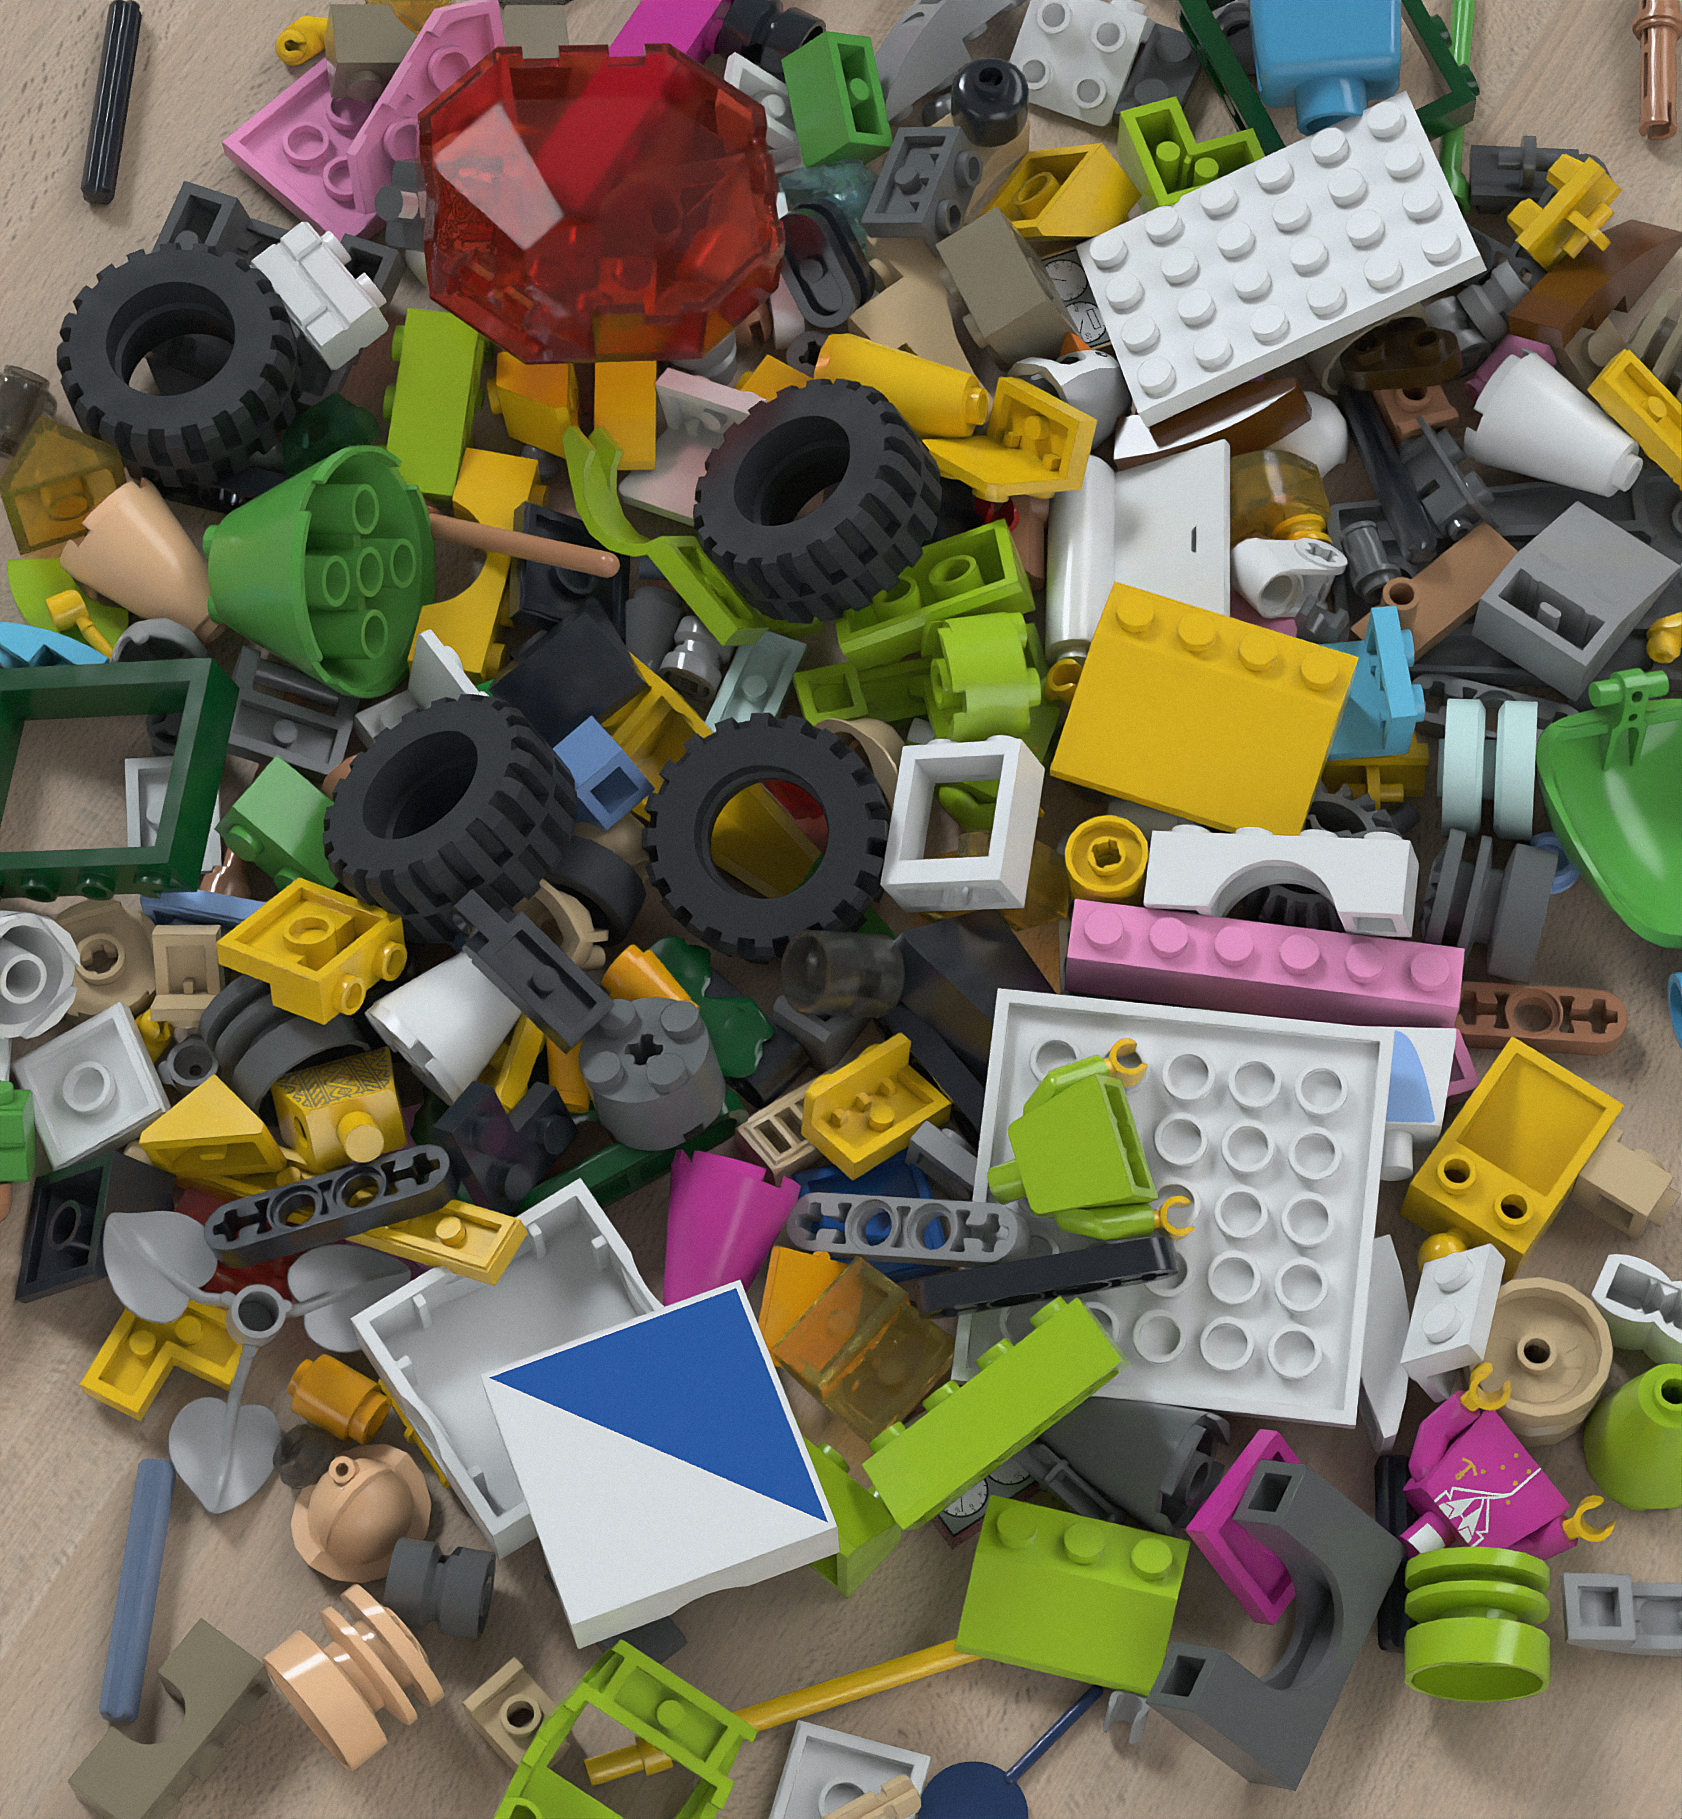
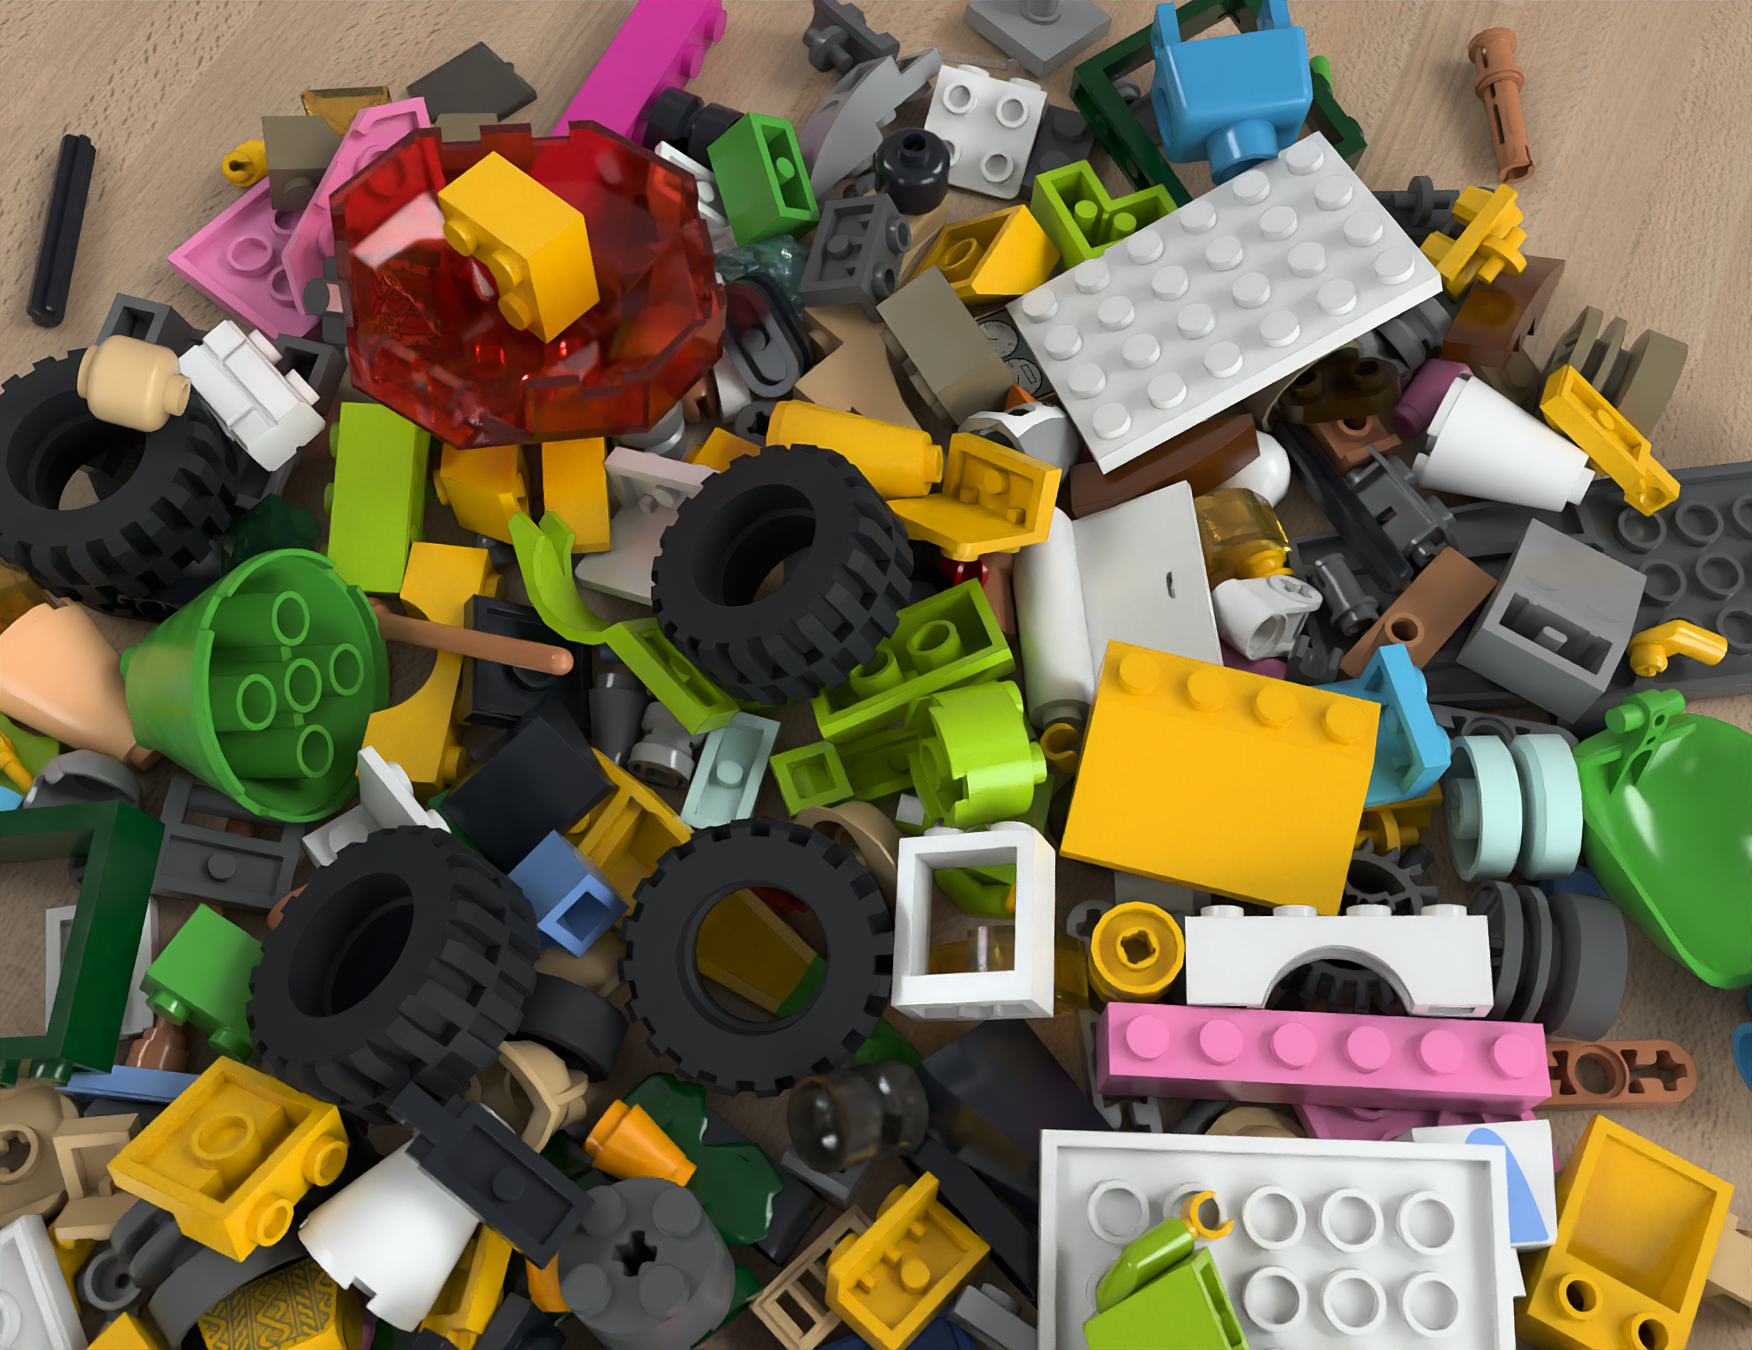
camera: 10 degrees left, 0 degrees up
none -> tan head [77,335,191,432]
none -> yellow brick [437,151,600,344]

